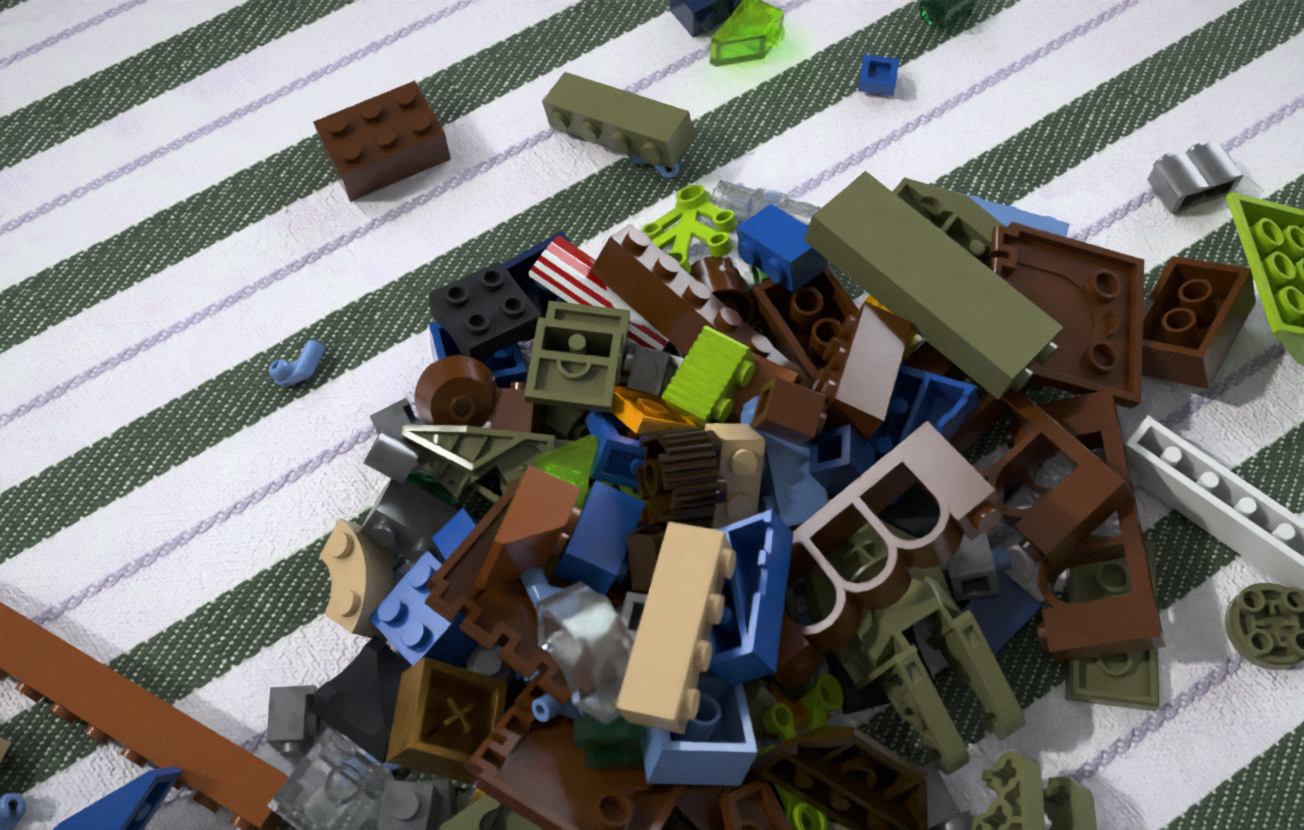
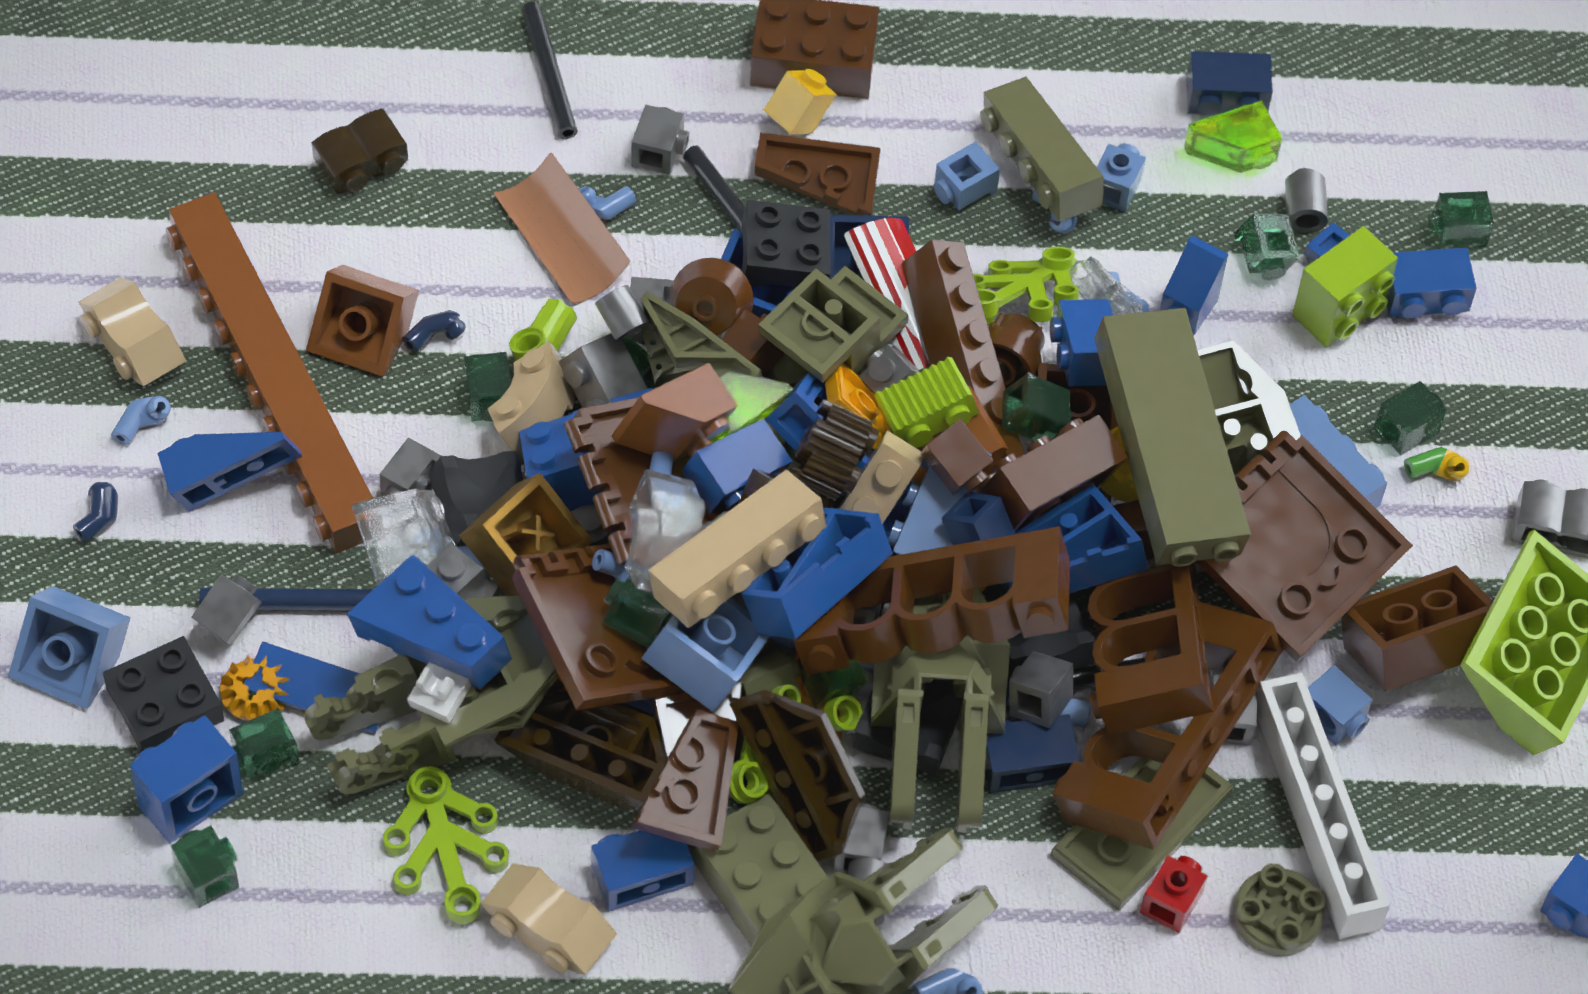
camera: 30 degrees right, 5 degrees down
none -> dark orange slope [306,264,420,377]
none -> dark brown brick [311,109,409,194]
none -> dark blue arm [402,310,466,353]
none -> clear green brick [464,352,511,422]
none -> nougat sticker [494,152,630,303]
none -> lime piece [509,299,578,361]
none -> black piece [521,1,578,139]
none -> flat silver brick [631,104,690,175]
none -> black piece [683,145,746,231]
none -> reddish brown wing [754,132,881,216]
none -> yellow brick [764,69,837,135]
none -> medium blue brick [933,141,1000,210]
none -> clear green brick [1002,373,1071,441]
none -> medium blue brick [1097,143,1146,212]
none -> red brick [1140,855,1208,933]
none -> blue slope [1160,236,1228,335]
none -> clear green brick [1234,214,1299,280]
none -> flat silver brick [1285,168,1328,233]
none -> lime brick [1292,226,1398,347]
none -> medium blue brick [1308,665,1373,746]
none -> clear green brick [1374,381,1447,456]
none -> blue brick [1387,247,1477,318]
none -> arm [1404,447,1470,481]

